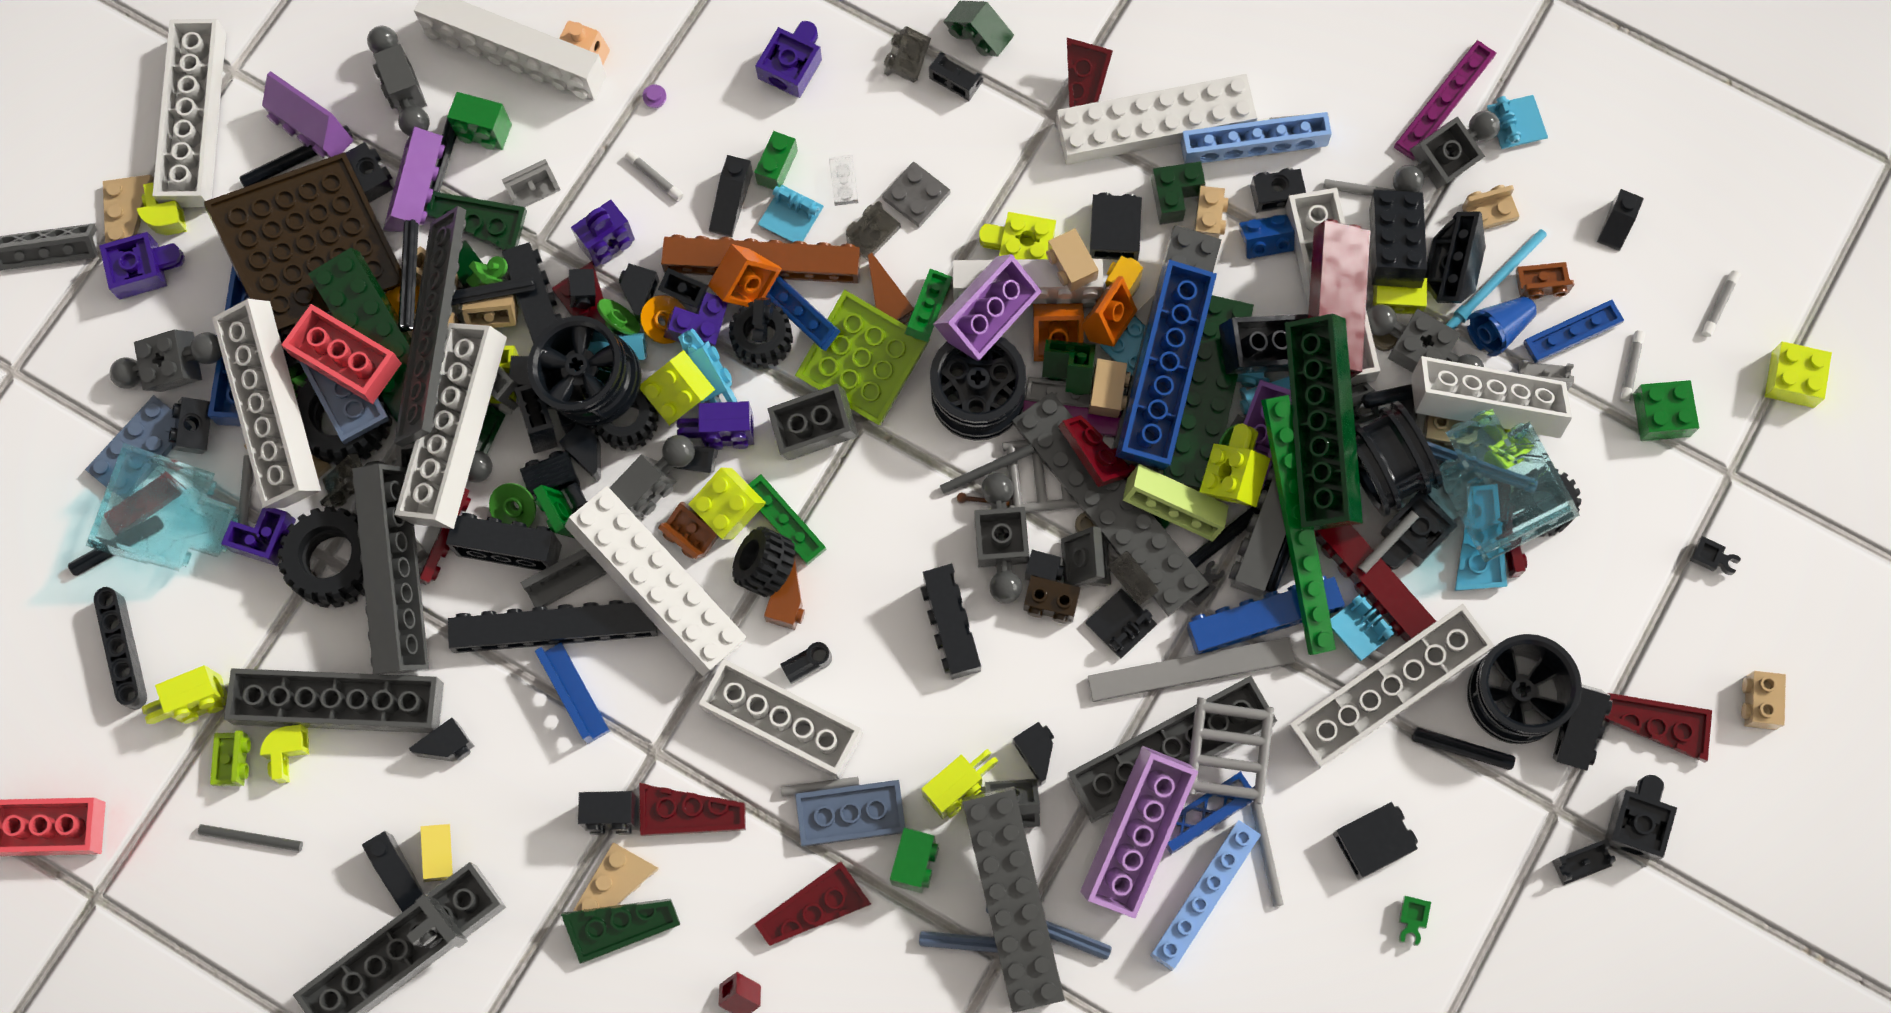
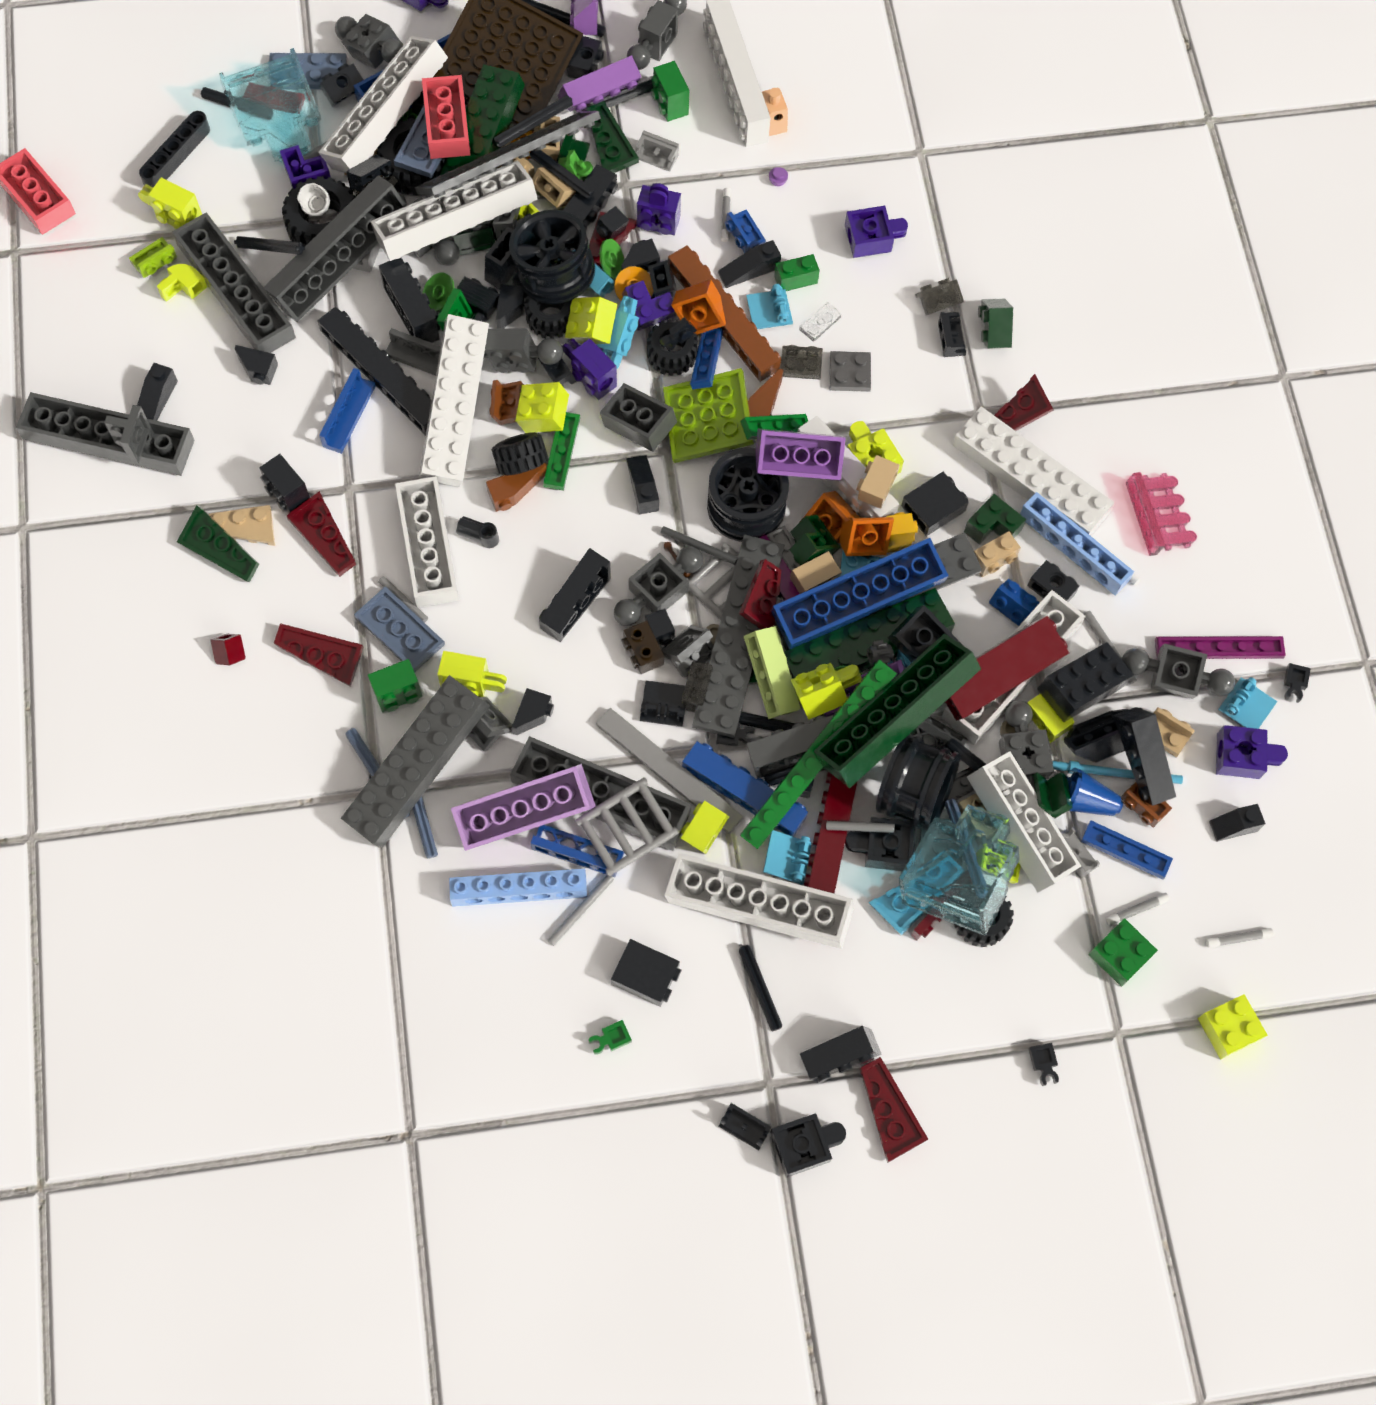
camera: 45 degrees right, 5 degrees down
dark grey bar [198,824,303,852] -> none
dark red plate [420,488,471,585] -> none
light yellow hinge [420,824,453,882] -> none
black wheel [1467,634,1582,744] -> none
tan brick [1741,671,1786,730] -> none
none -> black axle [234,236,305,255]
none -> white hair [297,183,330,217]
none -> black hinge [346,155,392,192]
none -> black slope [626,455,659,515]
none -> neon yellow brick [681,800,729,854]
none -> blue bracket [725,209,766,253]
none -> dark grey gear [867,640,894,665]
none -> dark green panel [1033,772,1073,819]
none -> black wedge [1112,707,1176,806]
none -> clear pink fence [1126,472,1197,556]
none -> dark purple brick [1216,725,1288,779]
none -> black plate [1284,663,1311,703]

